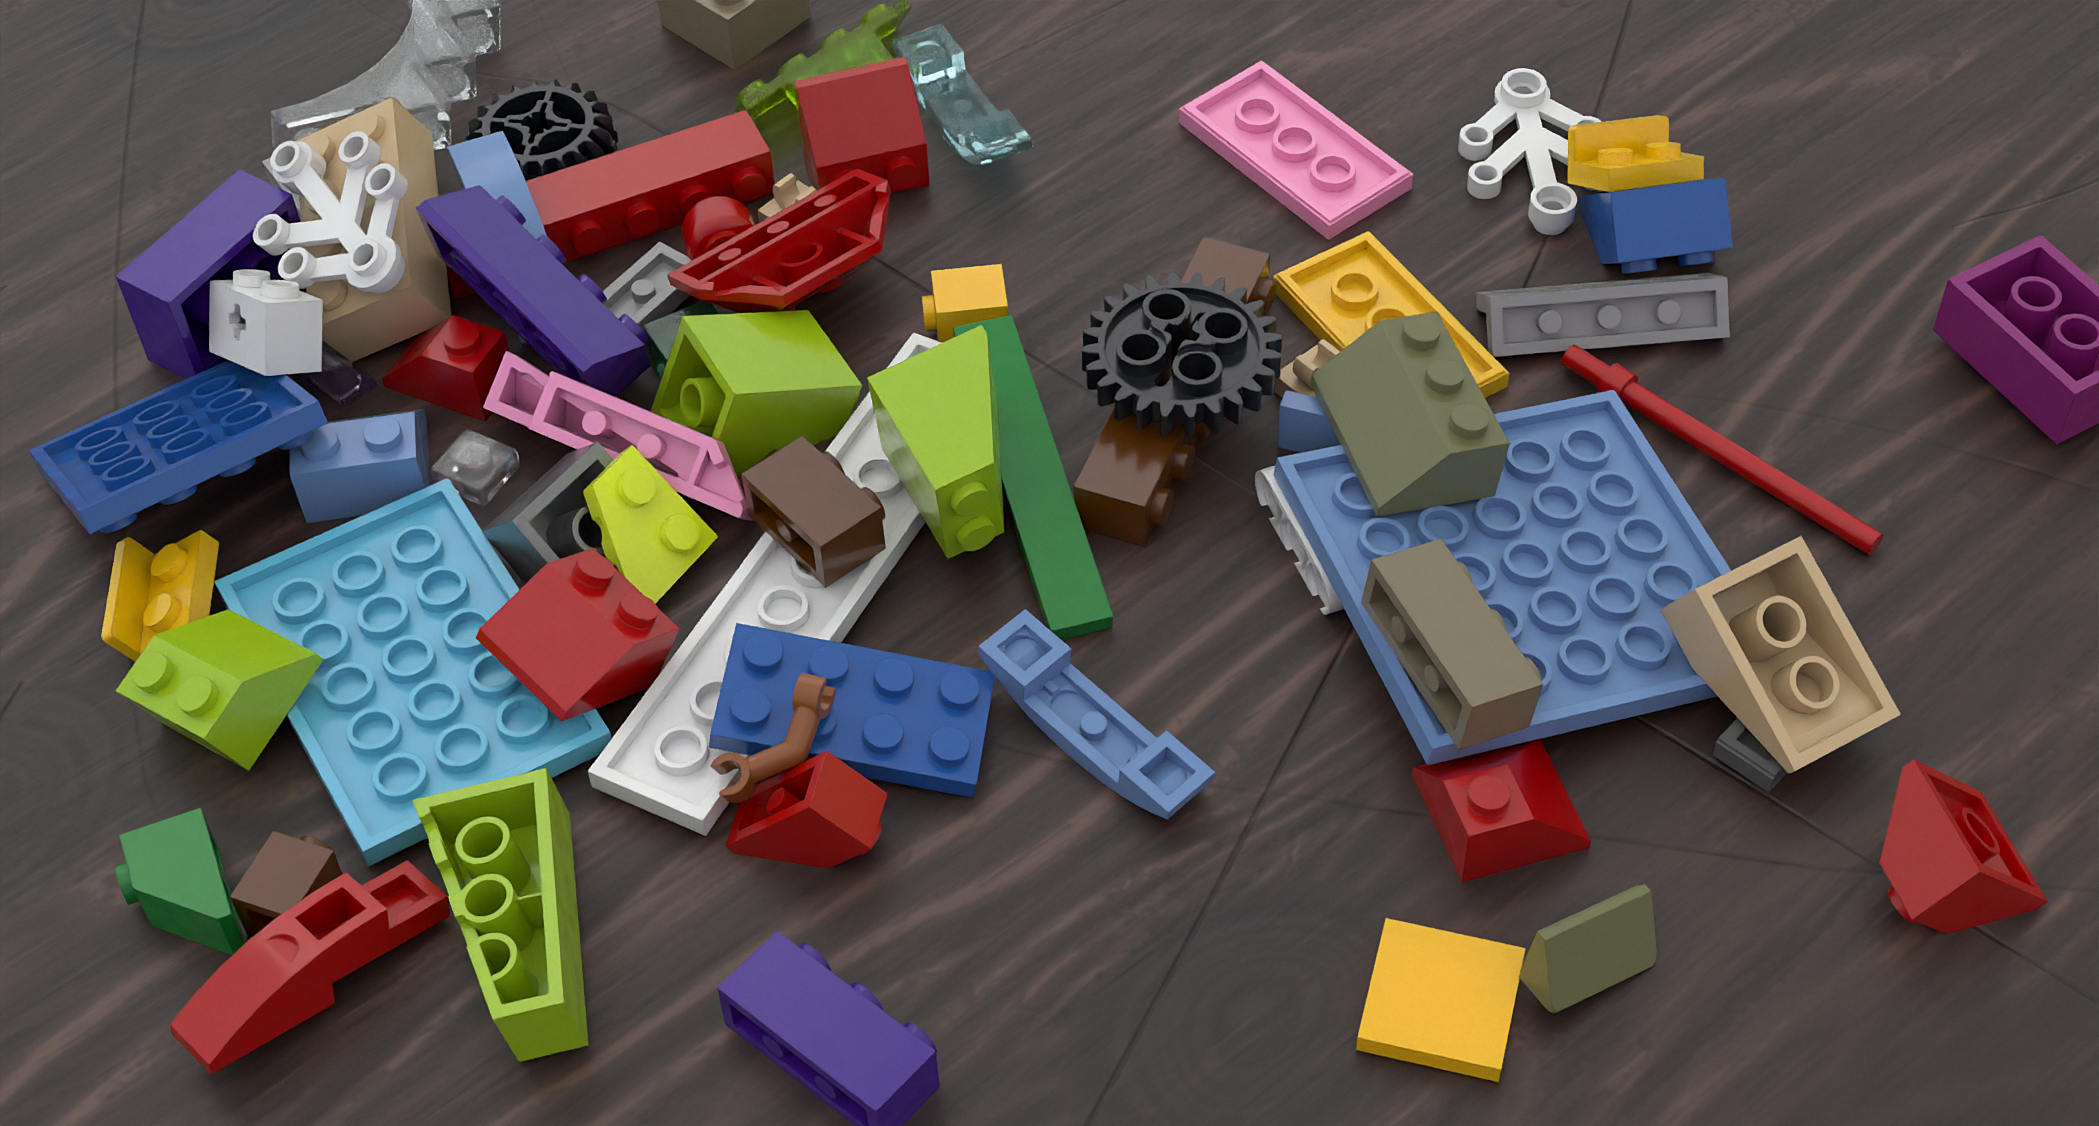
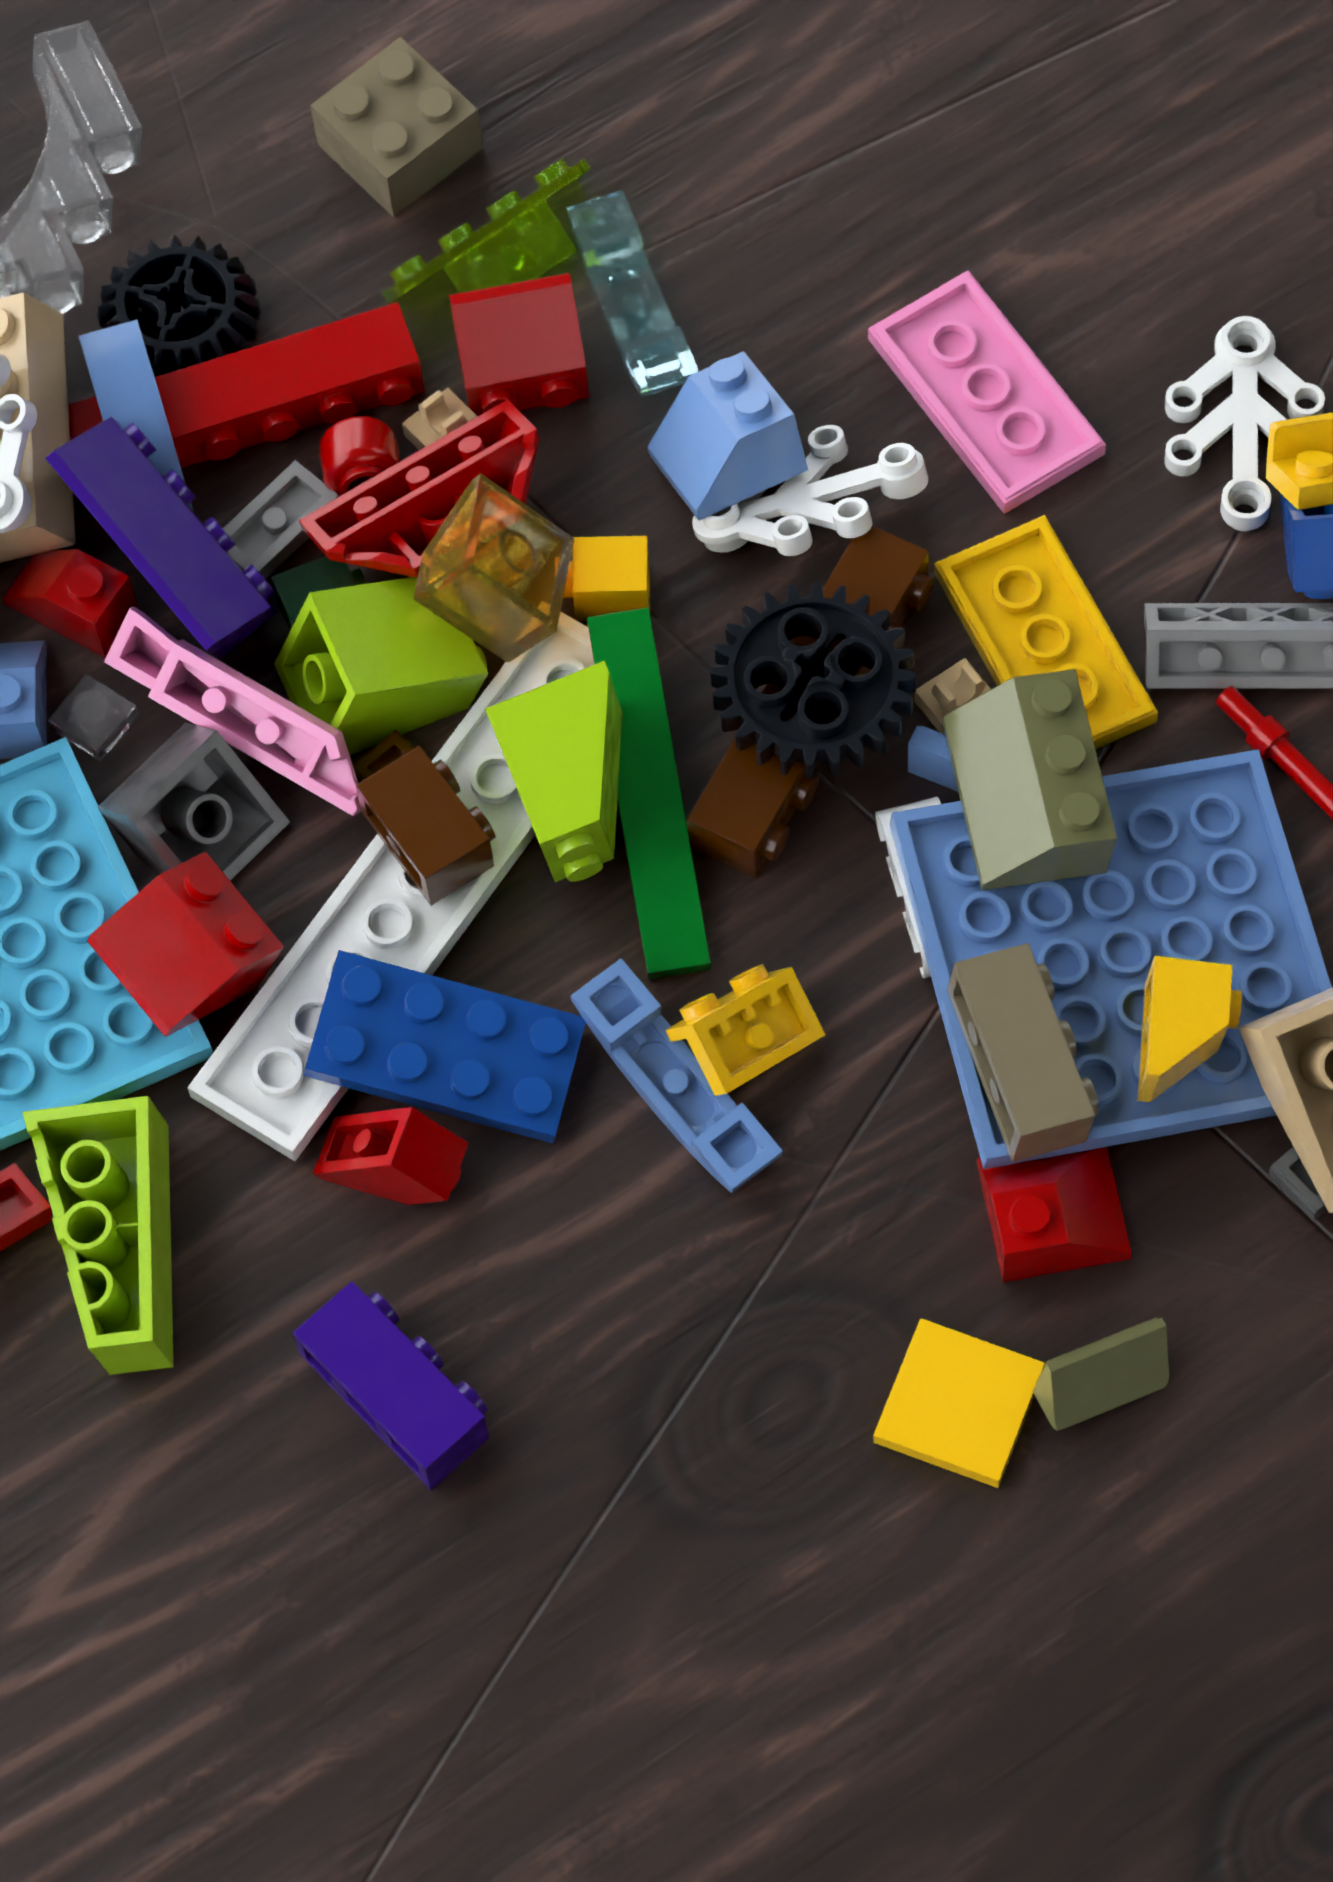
camera: 10 degrees right, 15 degrees up
neon yellow wing [583,445,718,604] -> none
dark orange arm [710,673,836,803] -> none
none -> clear yellow slope [413,473,574,663]
none -> medium blue slope [647,351,808,521]
none -> yellow bracket [665,964,826,1096]
none -> white plant [692,425,928,556]
none -> yellow slope [1137,956,1242,1102]

